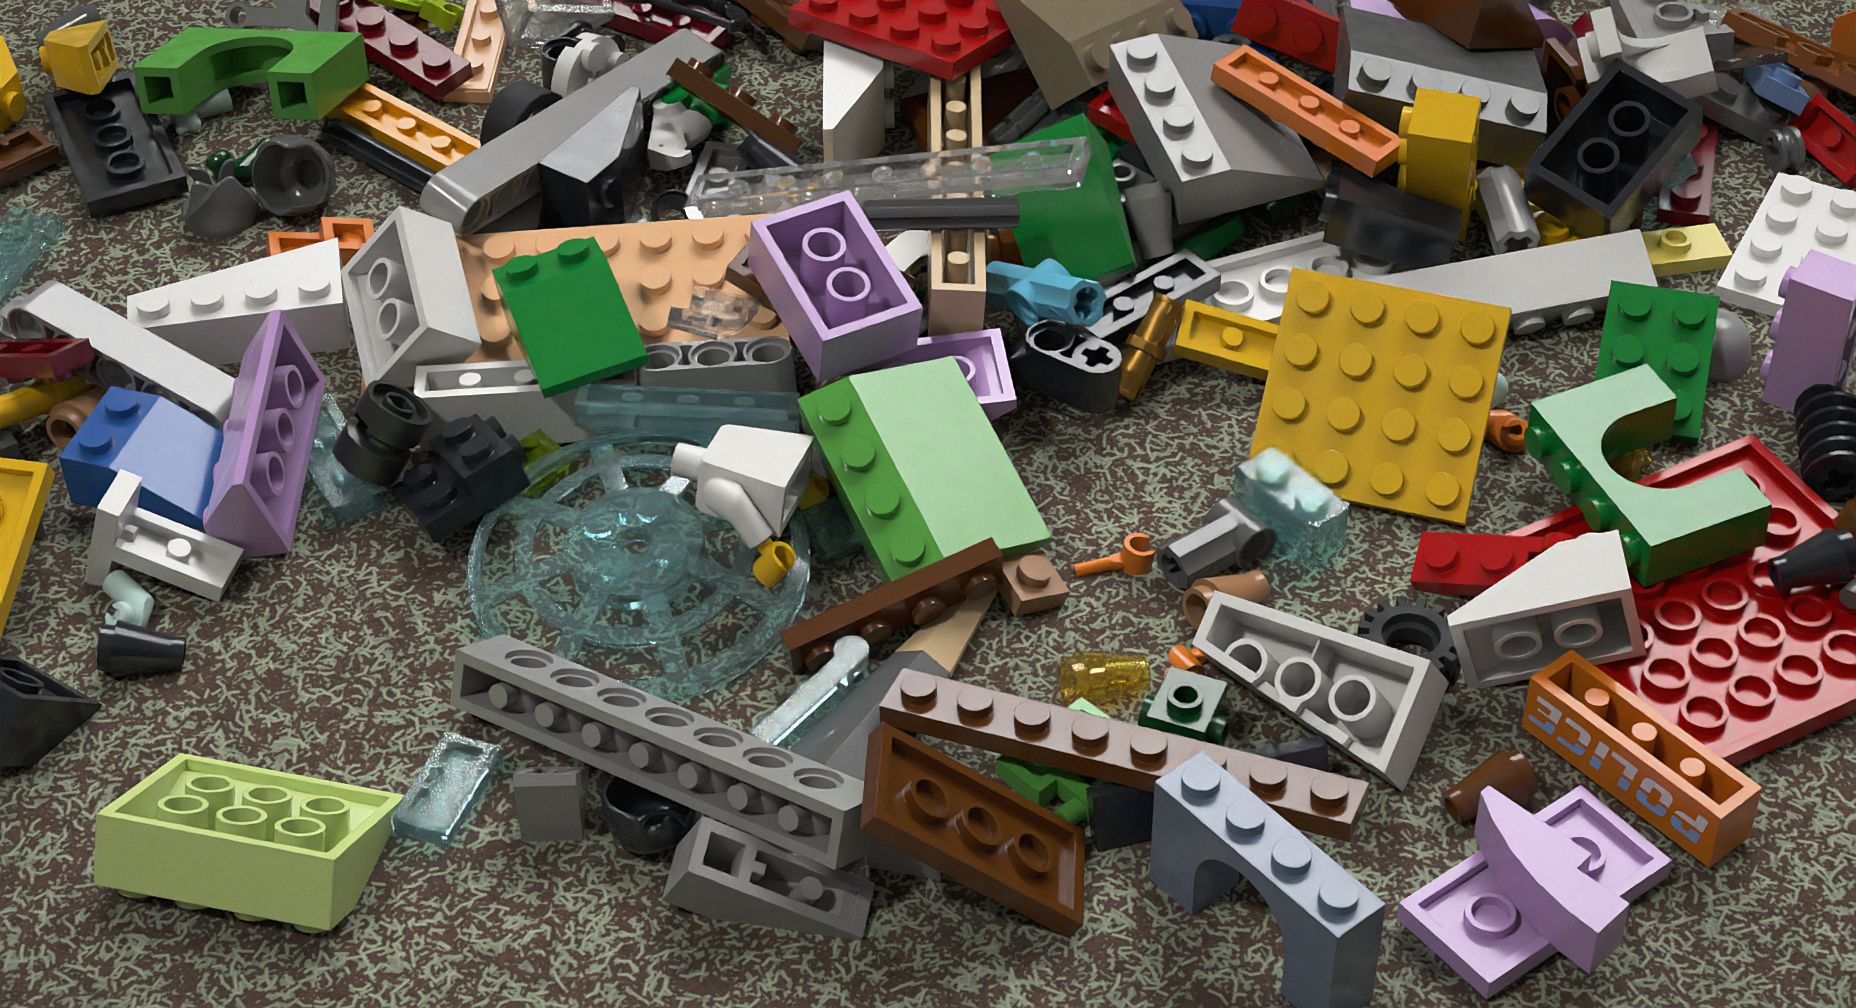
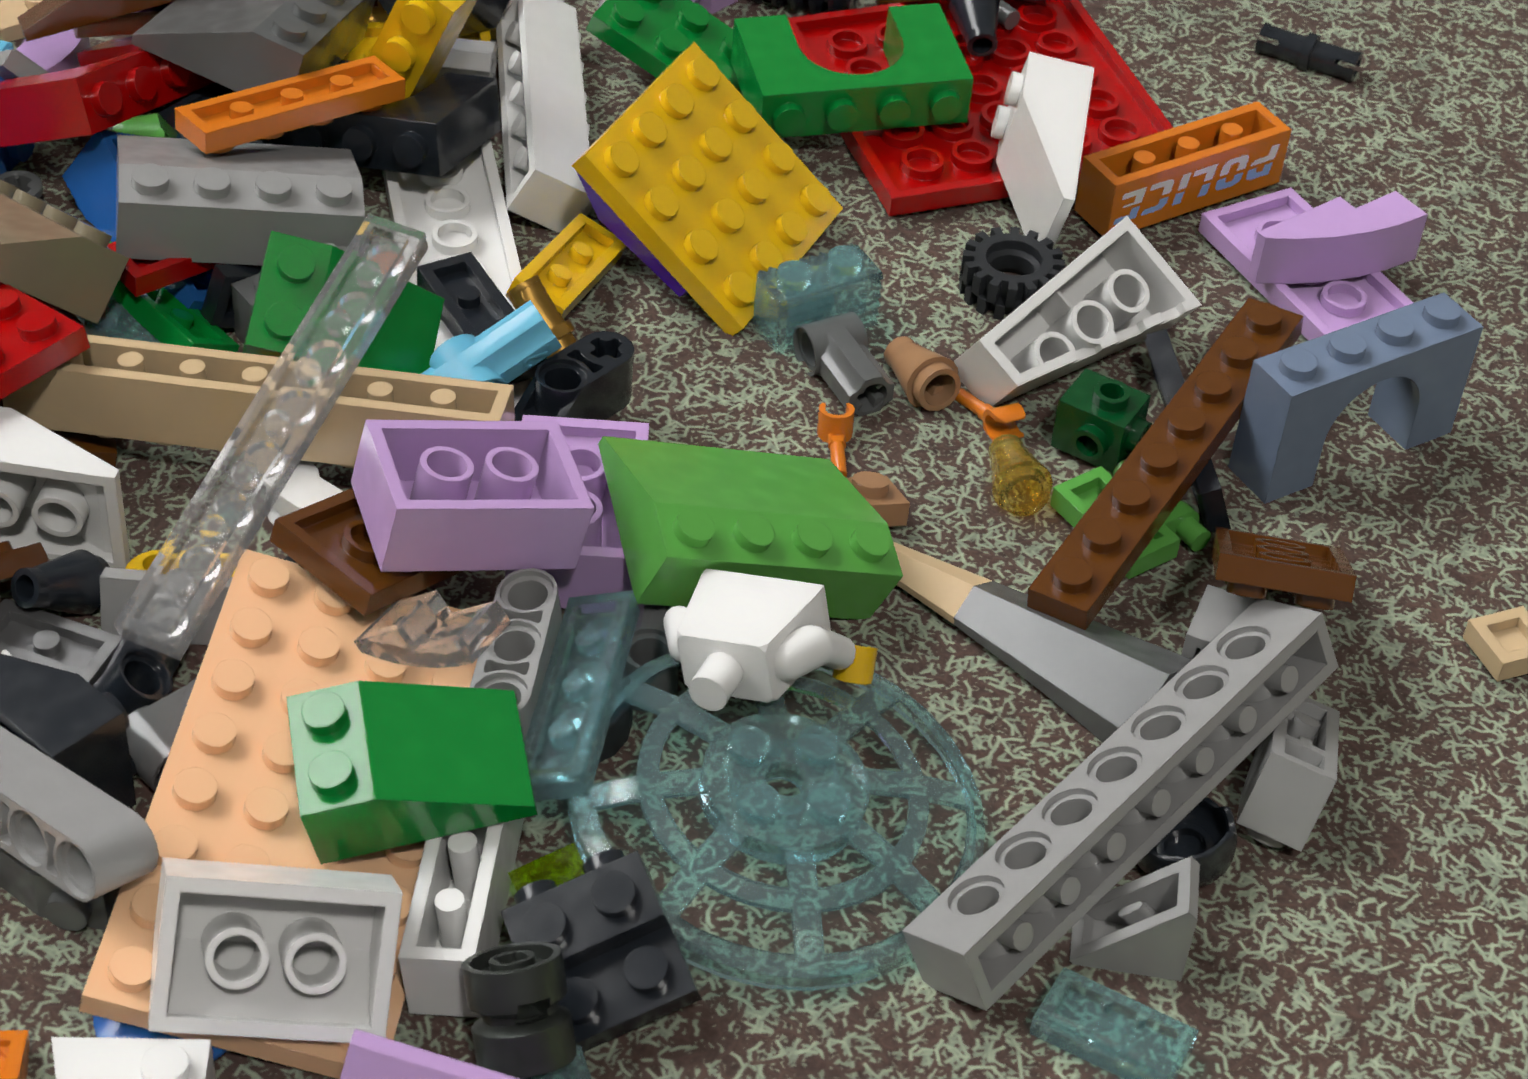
camera: 85 degrees left, 0 degrees up
clear light blue plate [750,636,870,751] -> none
reddish brown plate [780,537,1003,675] -> none
dark grey axle [862,197,1020,231] -> none
red plate [1410,532,1576,596] -> none
reddish brown cone [1441,749,1539,825] -> none

